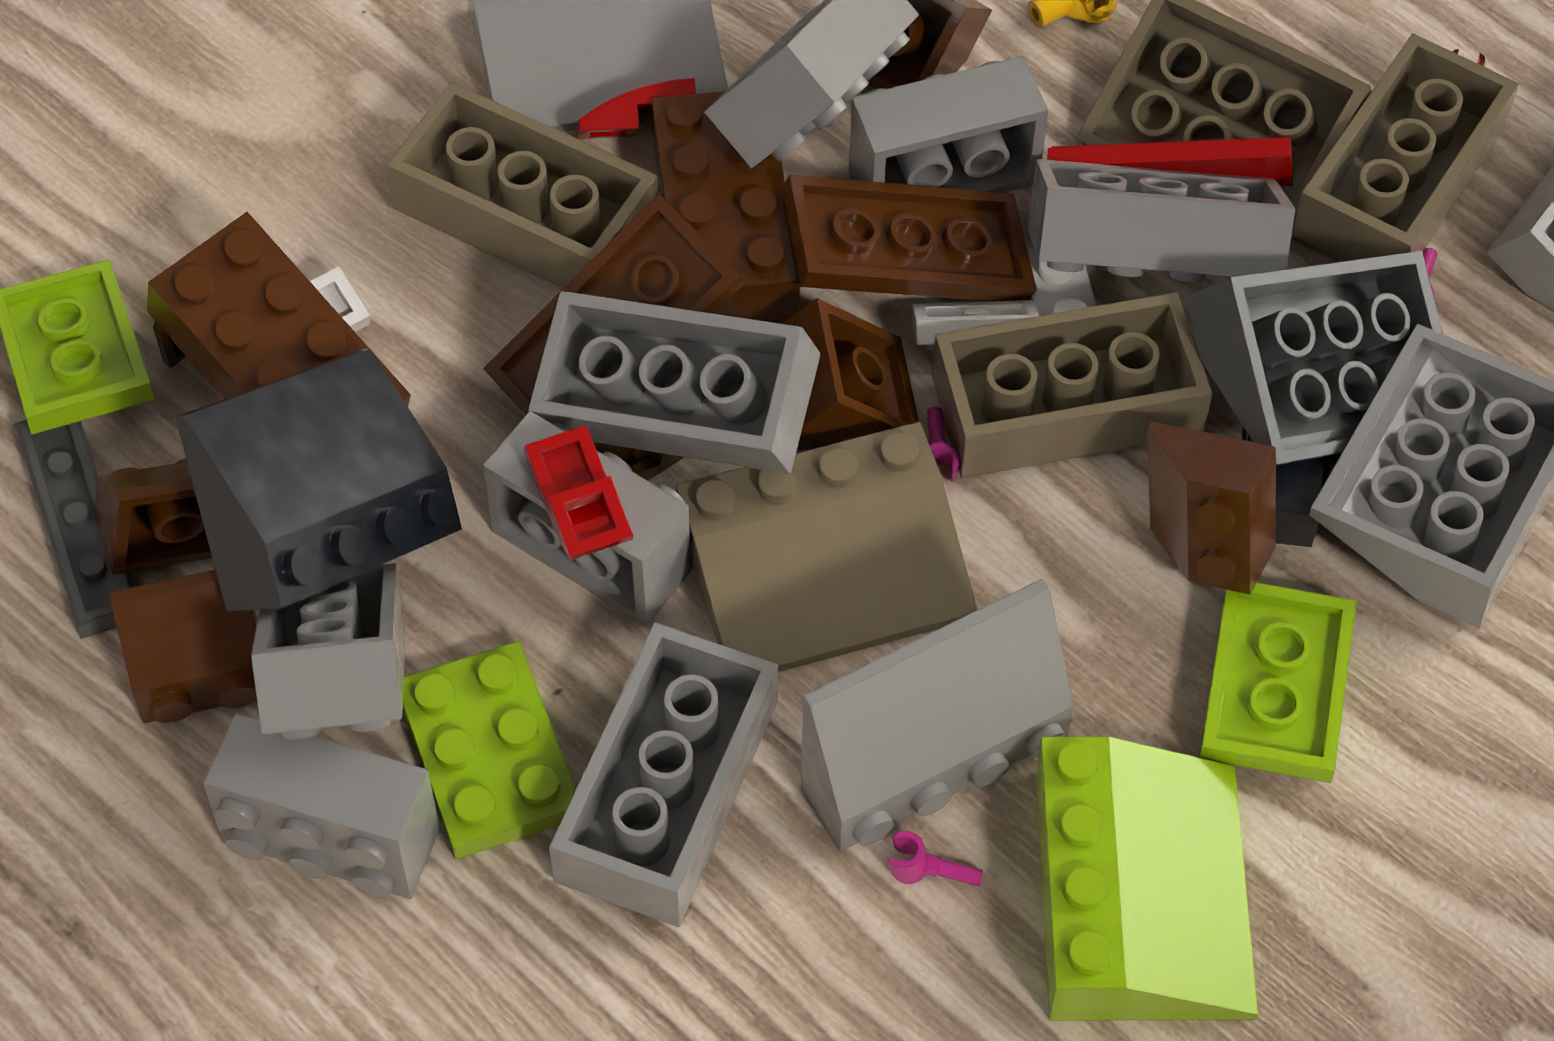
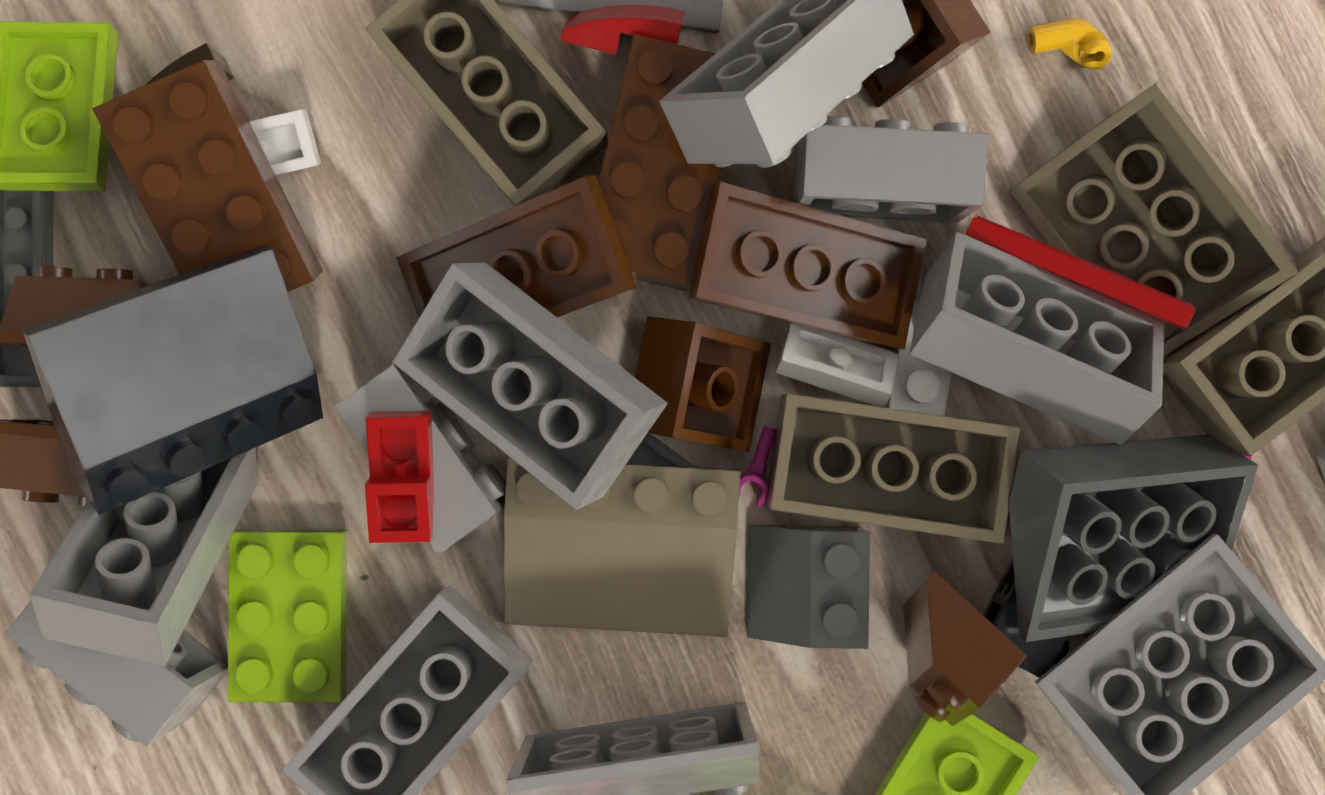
camera: 20 degrees right, 30 degrees up
none -> dark grey slope [747,525,870,649]

